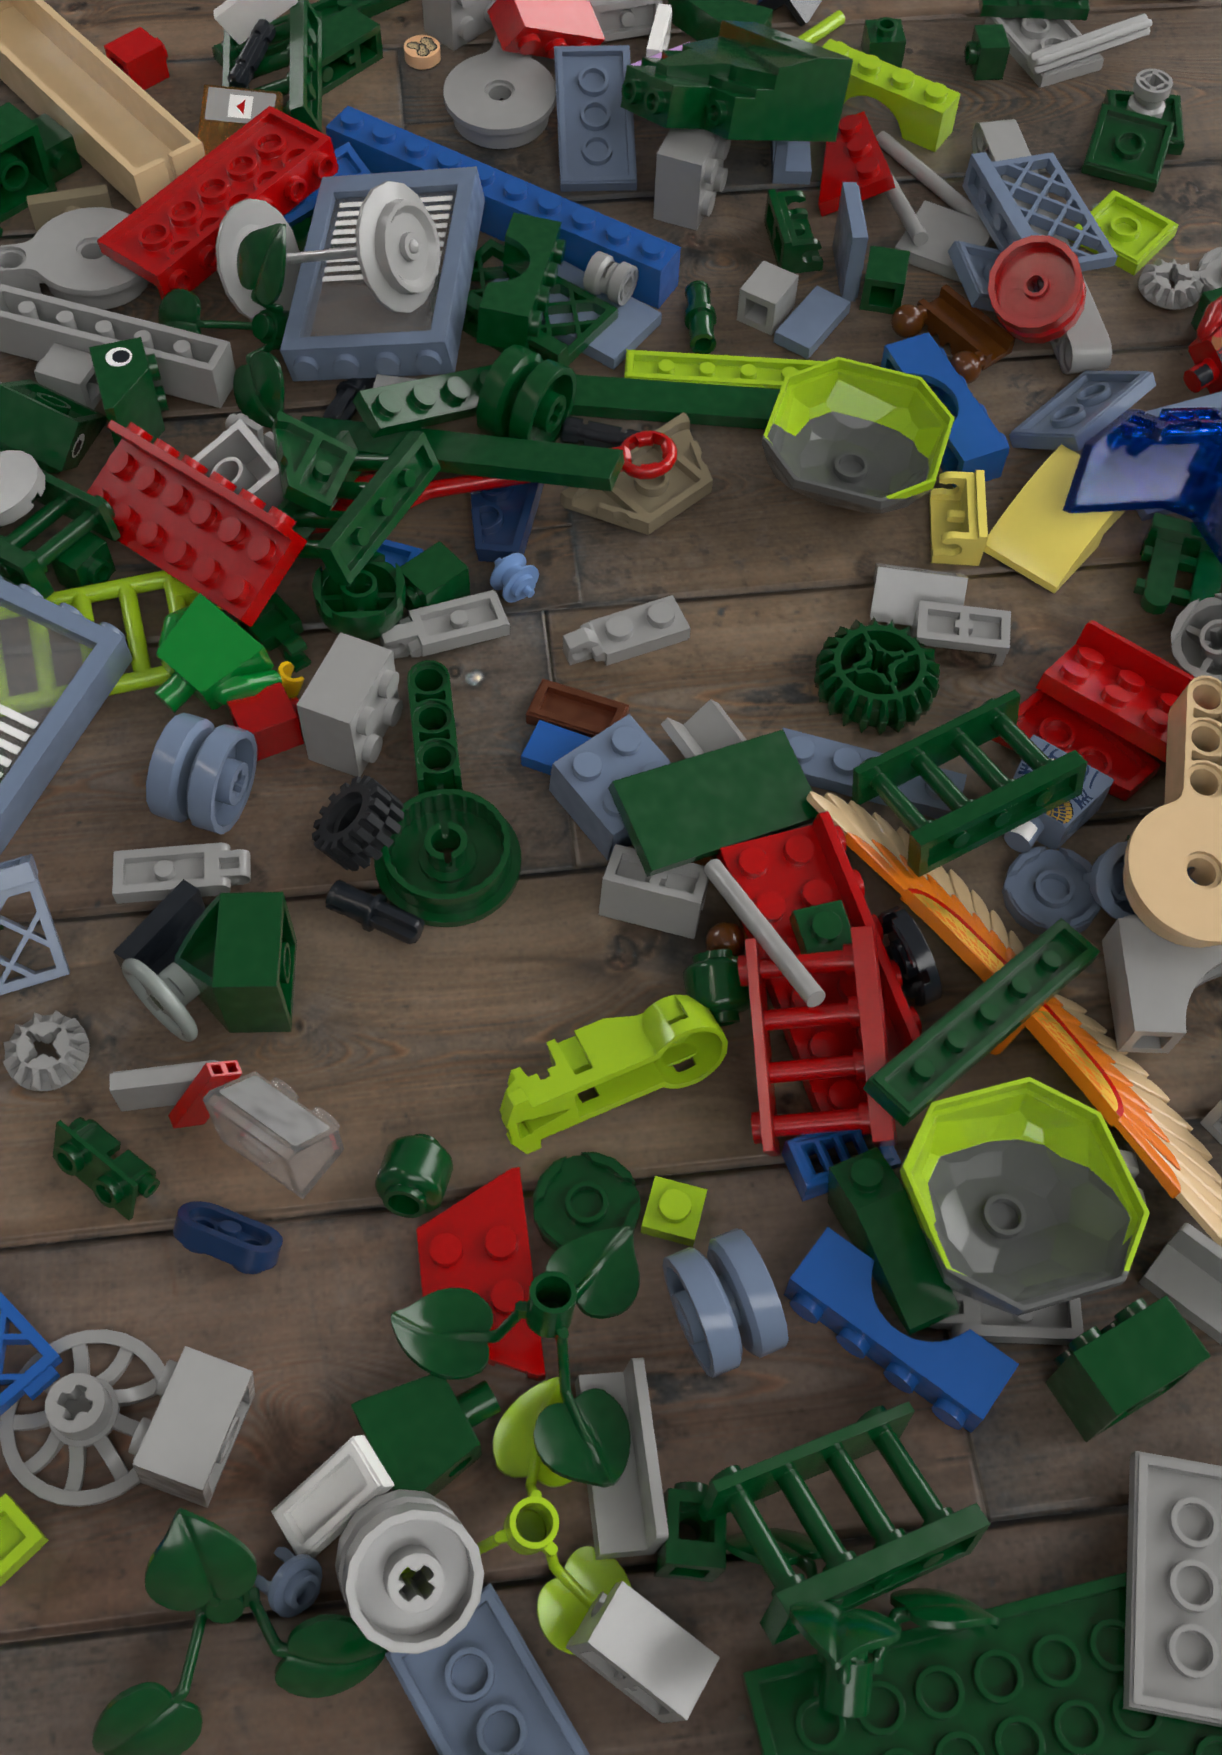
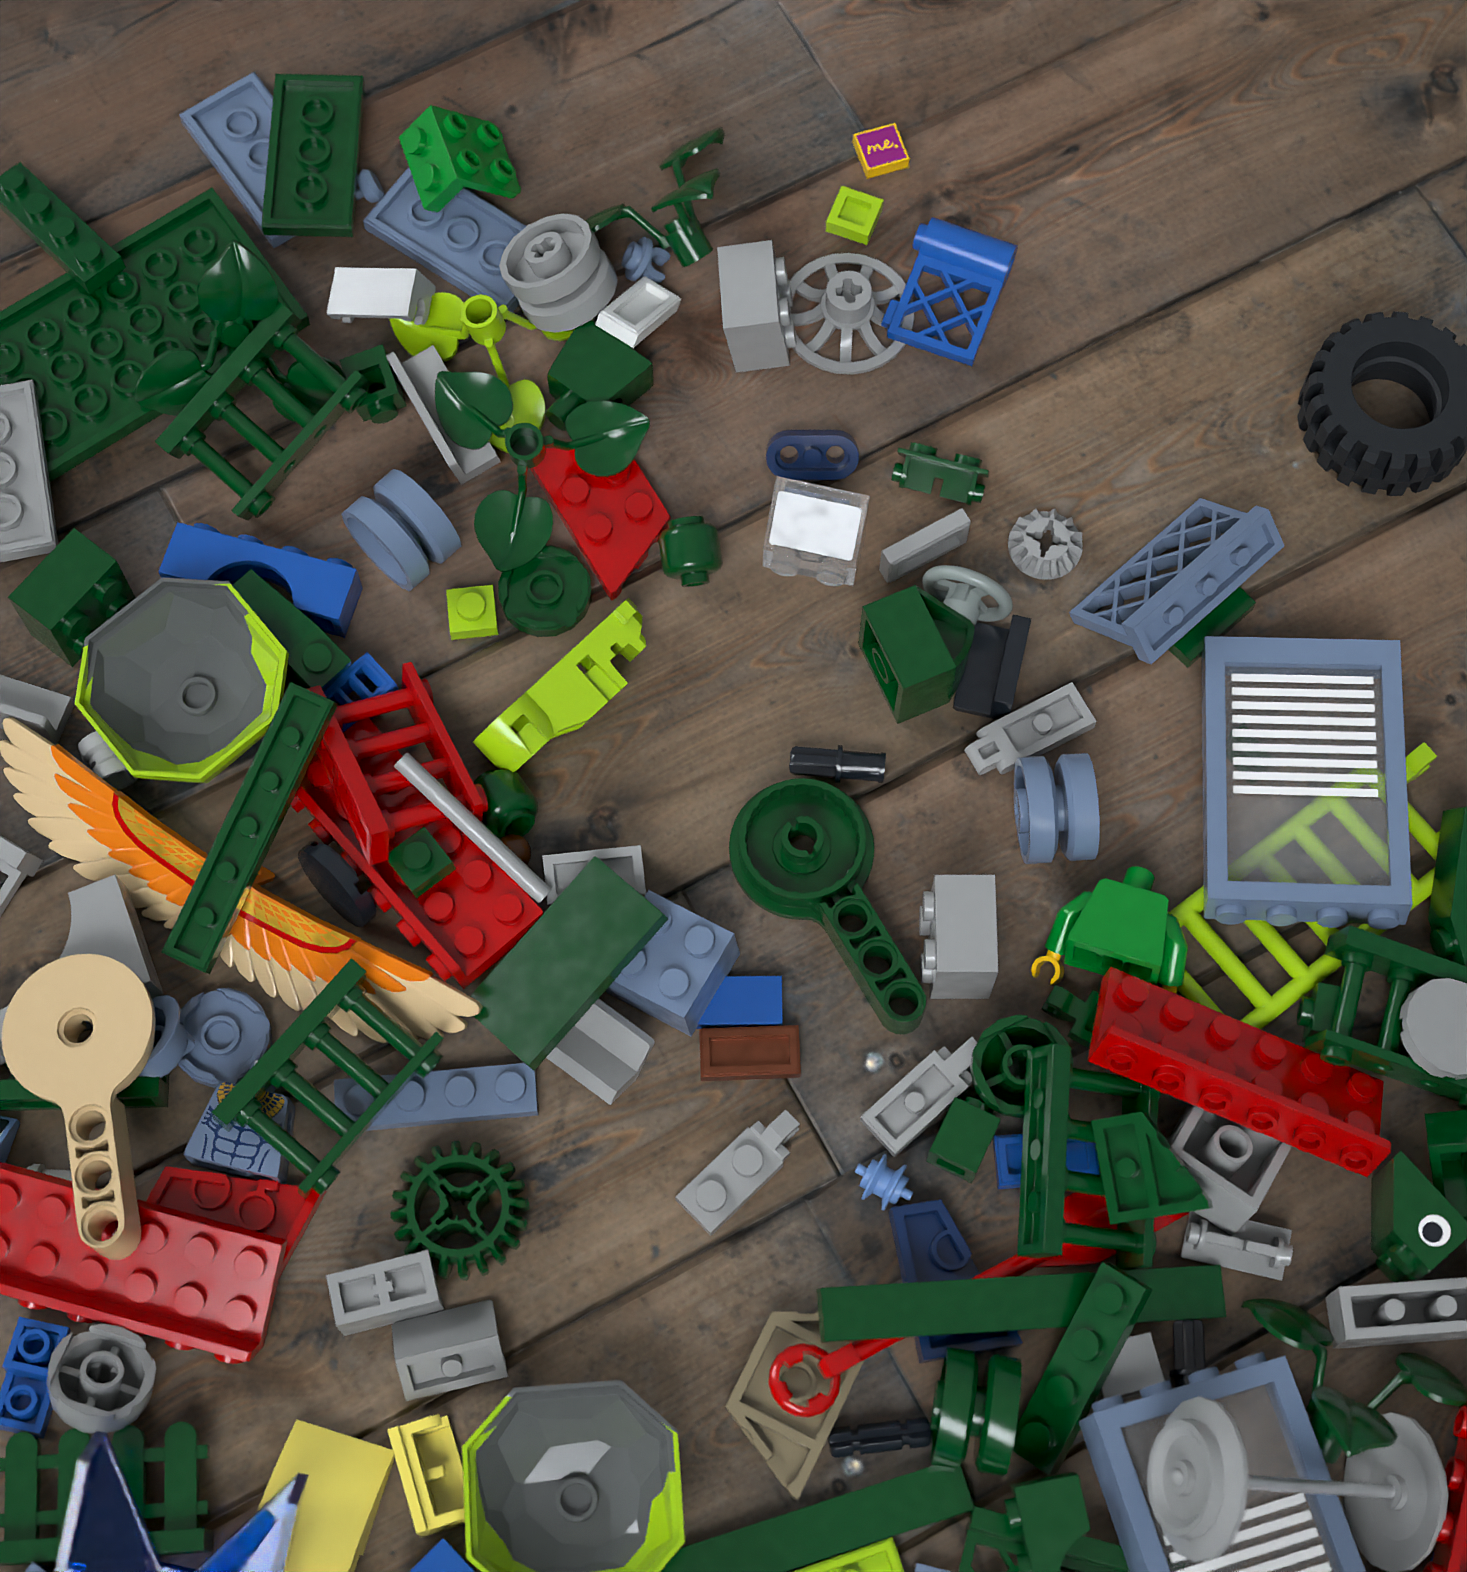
camera: 160 degrees right, 10 degrees up
red piece [168,1060,243,1129] -> none
red brick [227,682,304,761] -> none
black tyre [312,775,405,871] -> none

